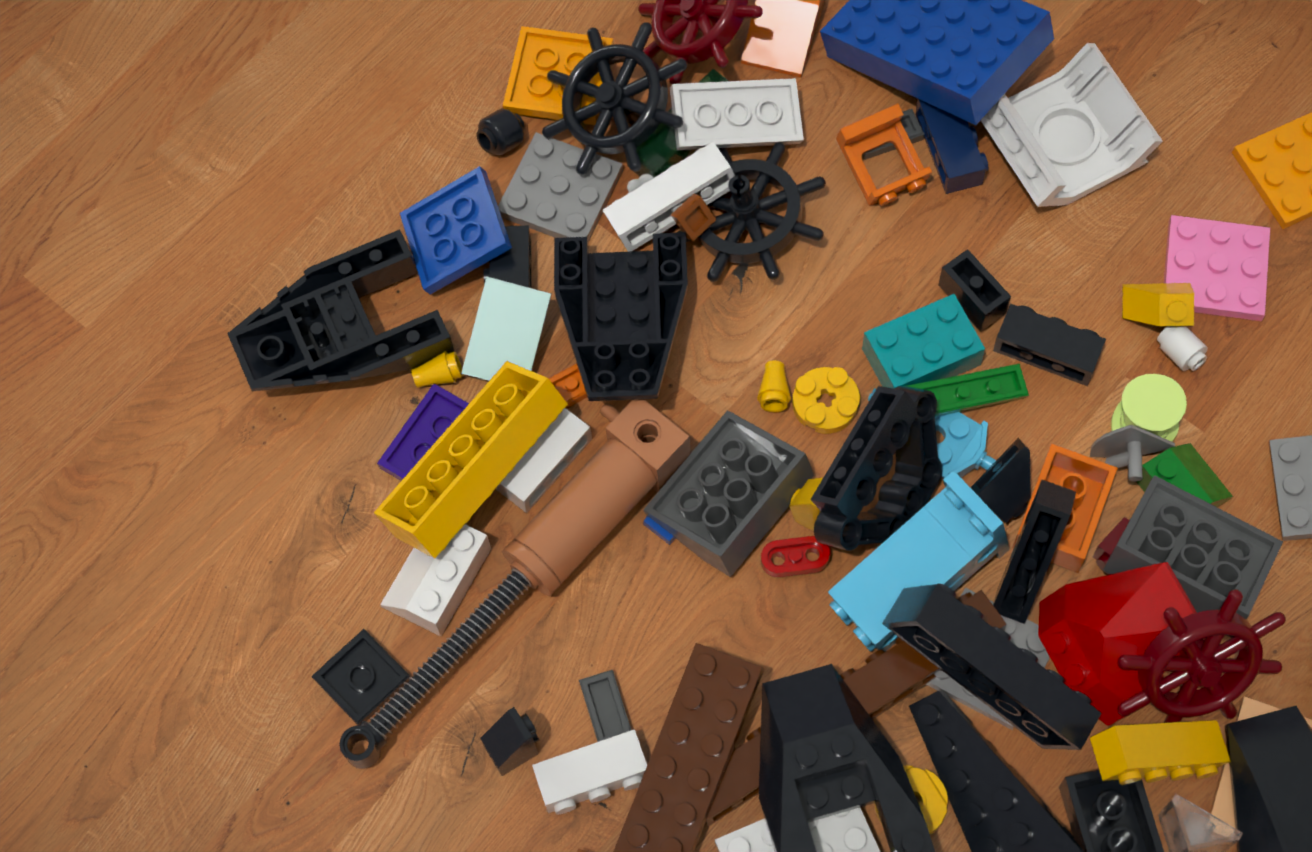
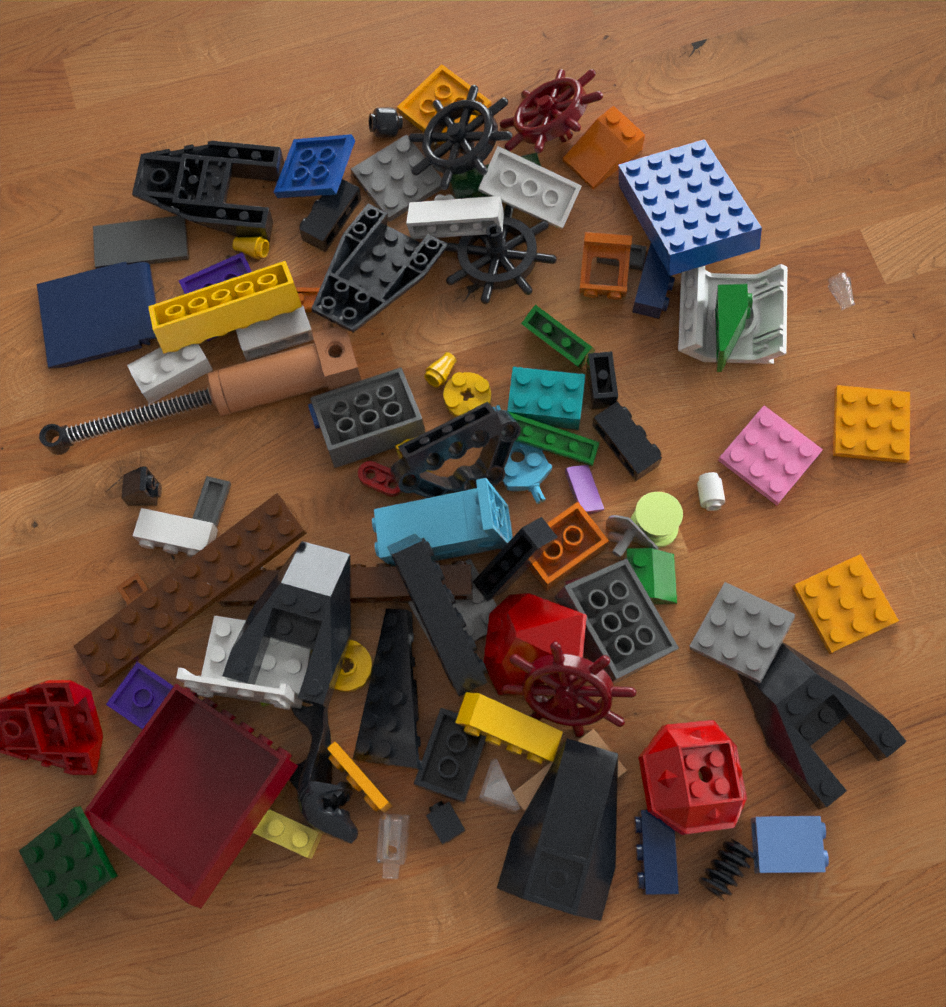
camera: 30 degrees right, 5 degrees up
black tile [311,629,410,726] -> none
light aqua tile [462,276,552,381] -> none
dark orange plate [671,193,716,241] -> none
black slope [971,438,1031,523] -> none
yellow slope [1122,283,1194,326] -> none
none -> dark blue piece [37,261,157,369]
none -> dark grey tile [93,216,189,269]
none -> green brick [521,304,595,369]
none -> medium lavender slope [565,465,604,515]
none -> green slope [715,284,753,372]
none -> clear cone [827,272,855,310]

